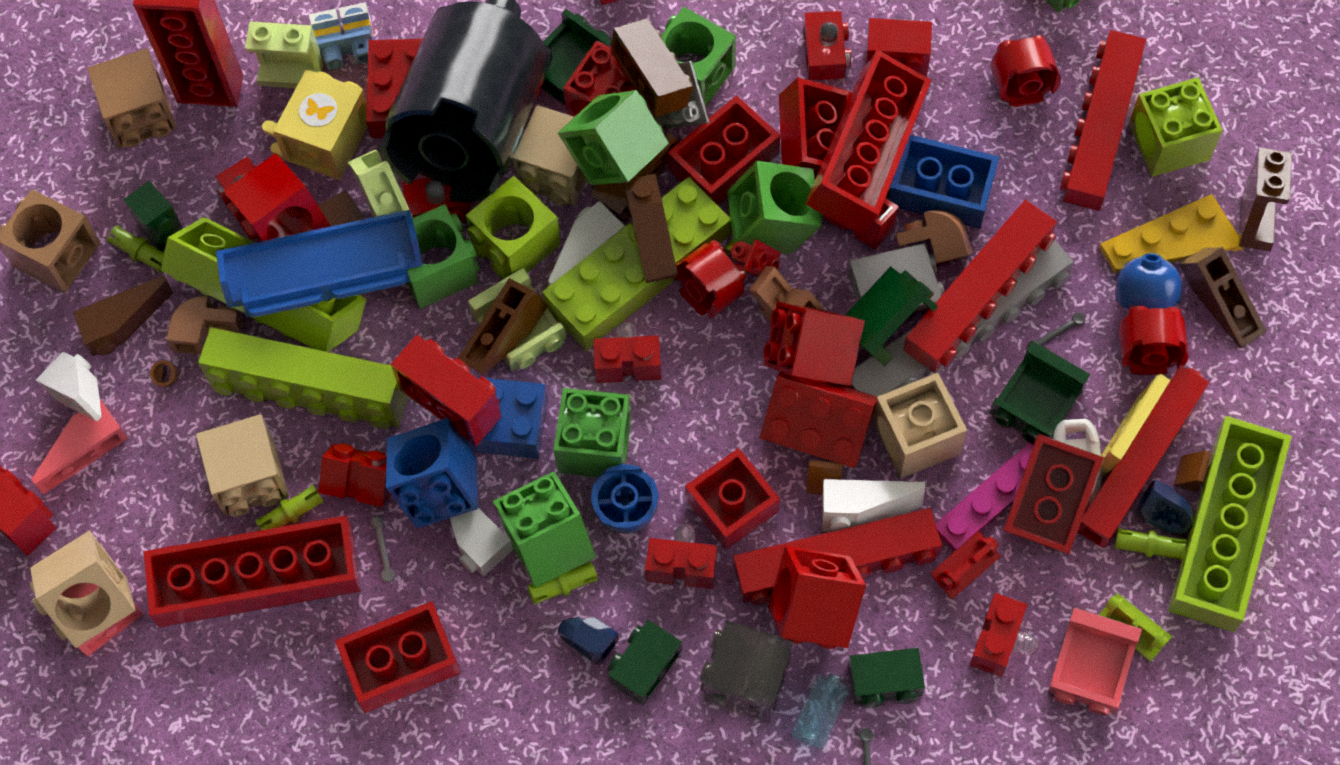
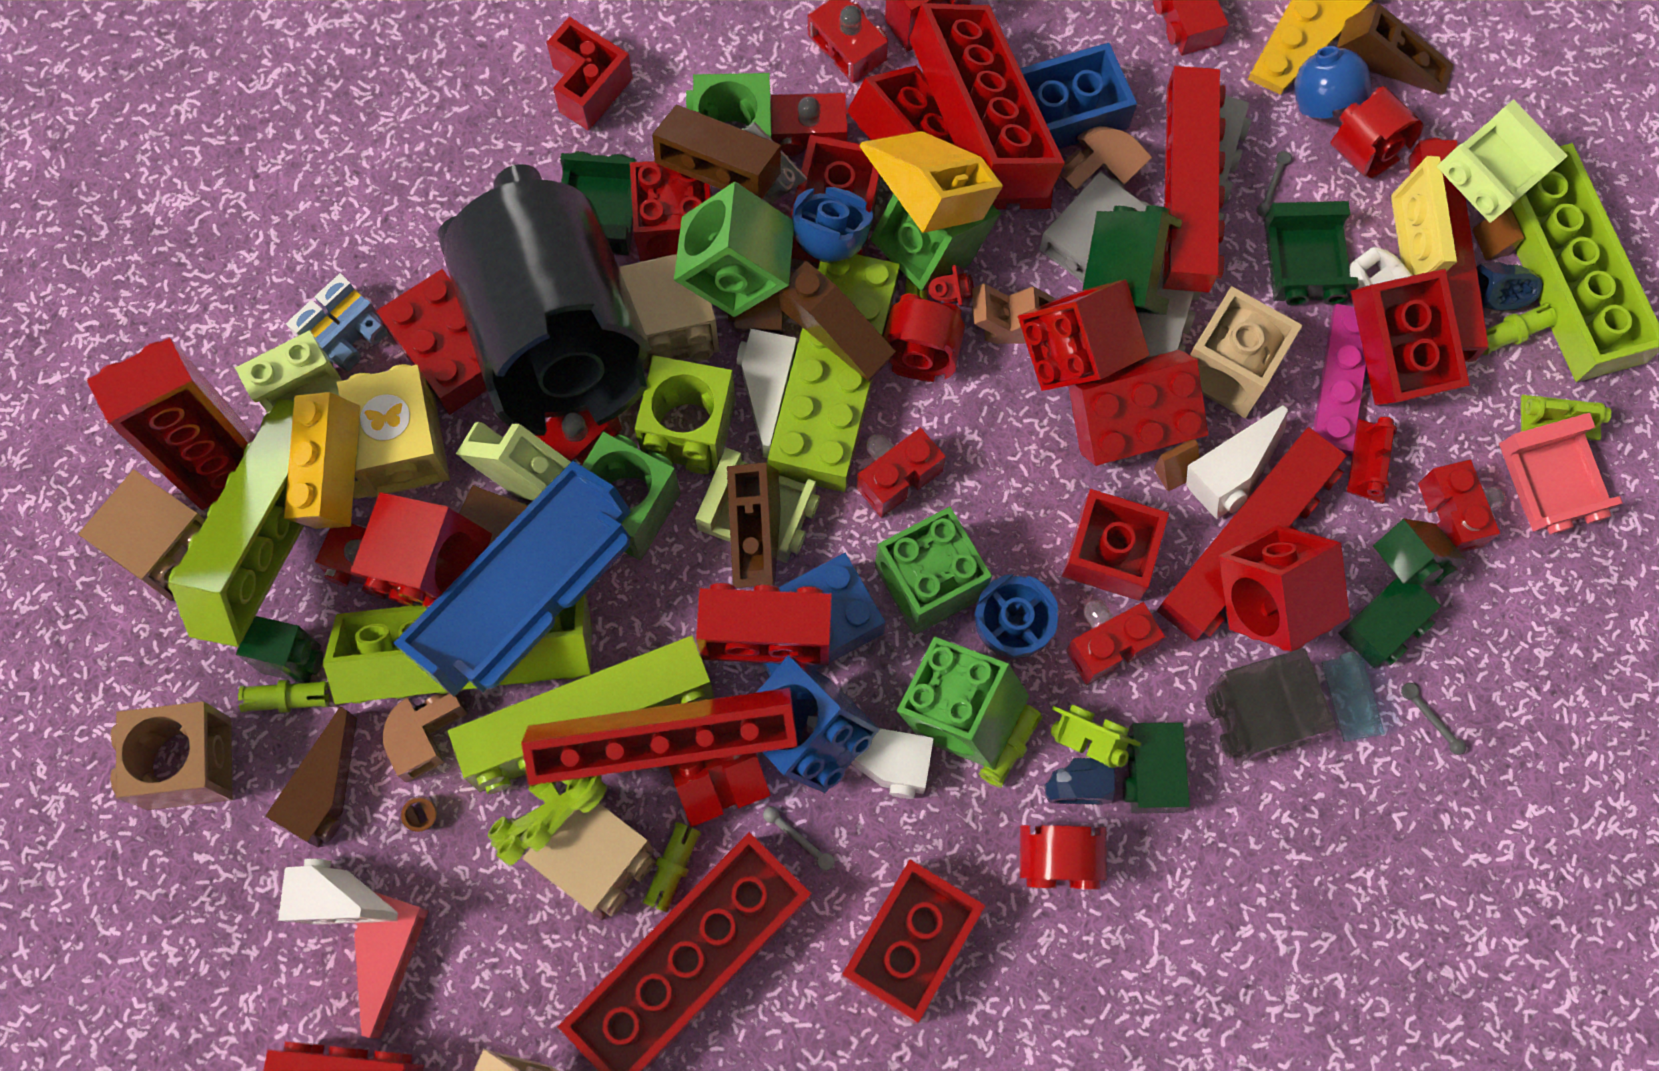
camera: 40 degrees left, 5 degrees up
none -> lime brick [169,398,304,647]
none -> yellow brick [284,392,360,529]
none -> lime plant [487,775,607,866]
none -> red brick [521,688,797,786]
none -> red piece [771,93,847,156]
none -> blue cylinder [792,187,873,263]
none -> yellow slope [859,131,1003,233]
none -> red brick [1019,825,1107,889]
none -> lime hinge [1051,704,1141,768]
none -> dark green brick [1373,518,1467,586]
none -> yellowish green panel [1436,99,1568,223]

